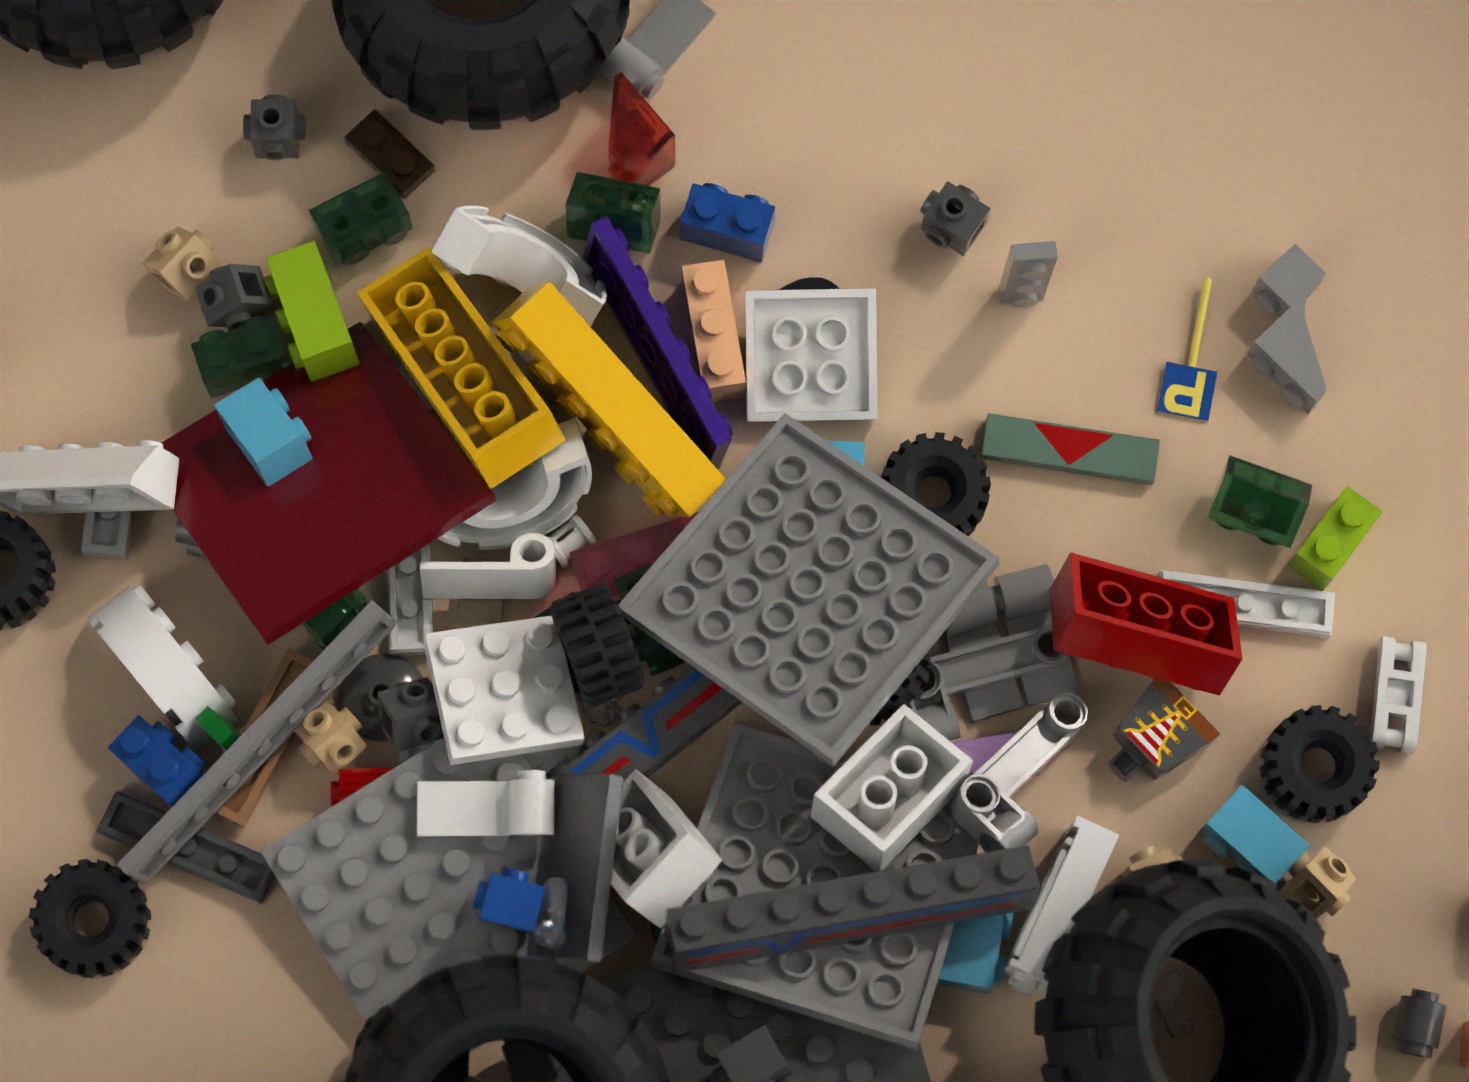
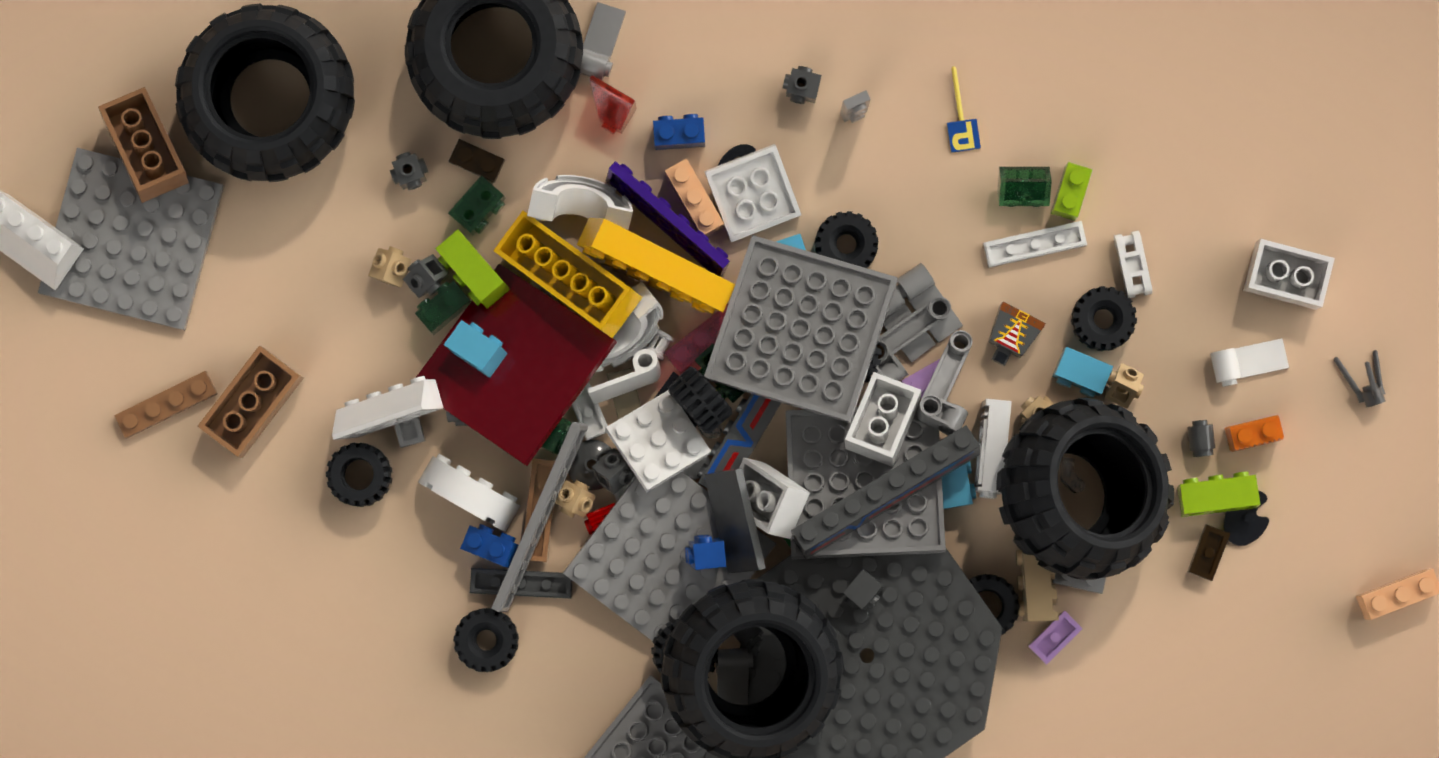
camera: 15 degrees left, 10 degrees up
green tile [196,706,242,750] -> none
white door [417,770,554,836] -> none
clear arm [534,877,568,950] -> none
clear green brick [566,172,661,254] -> none
sand green tile [981,413,1160,485] -> none
red brick [1049,552,1243,696] -> none
light grey arch [1247,244,1326,414] -> none

